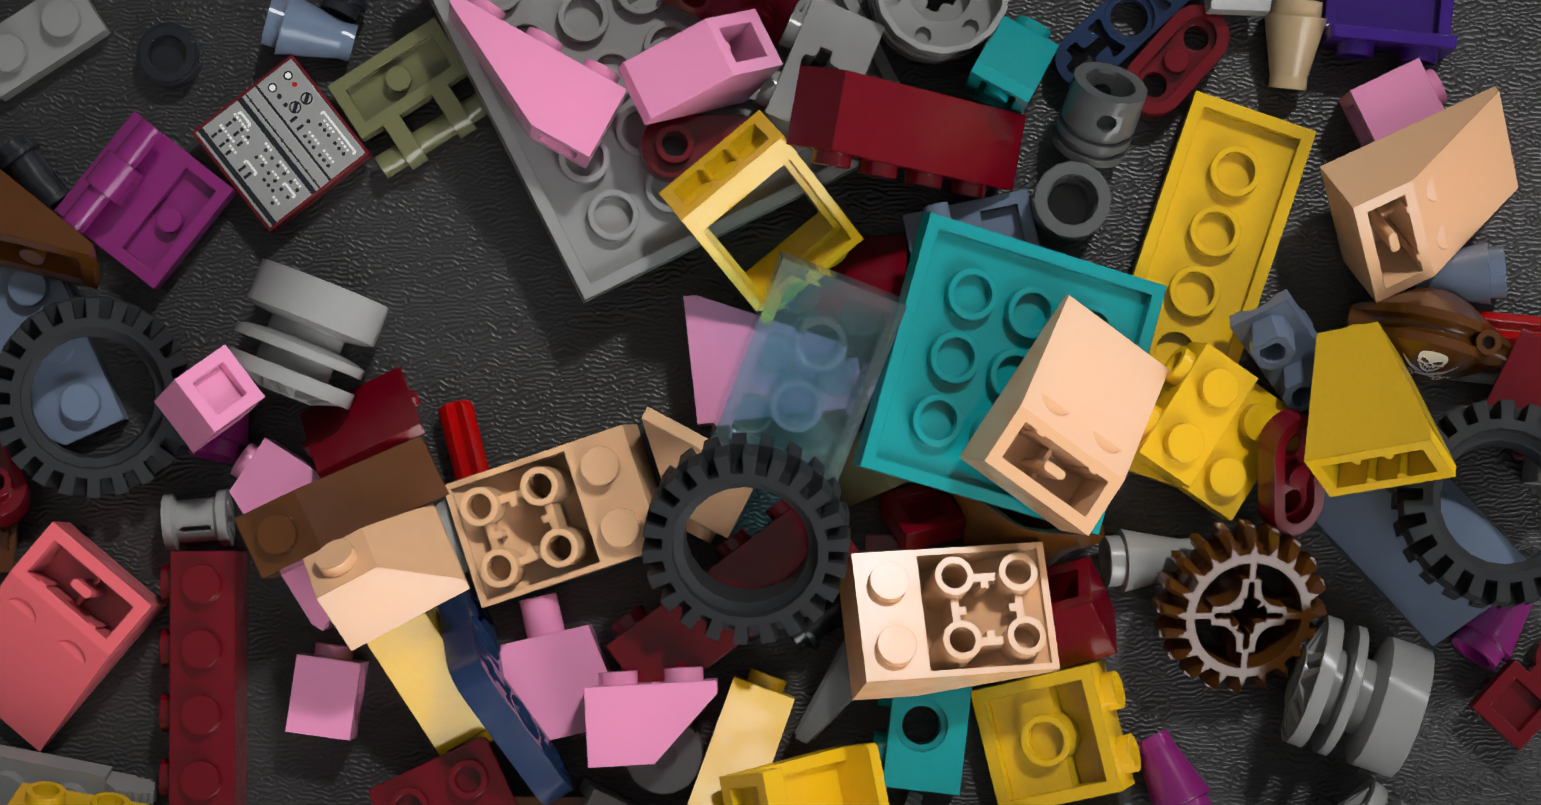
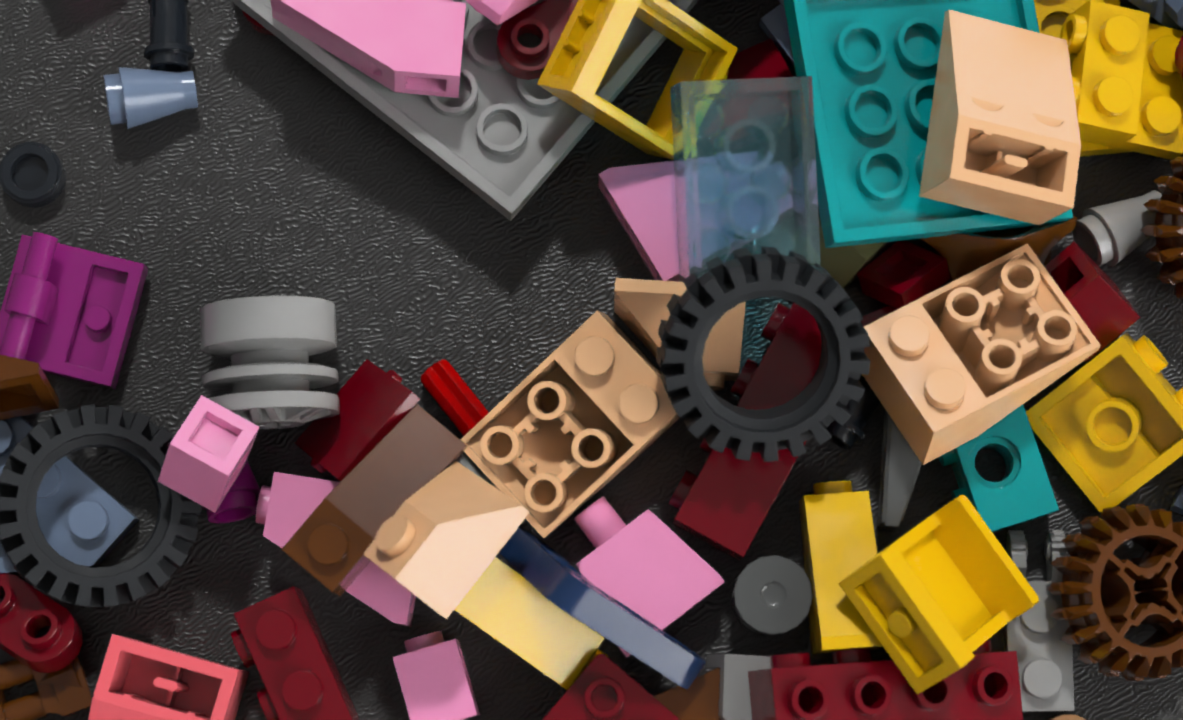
camera: 20 degrees left, 5 degrees down
light grey bush [160,489,235,552] -> none
light grey tile [191,54,373,234] -> none
olive plate [328,17,487,178] -> none
bright pink slope [584,666,718,768] -> none

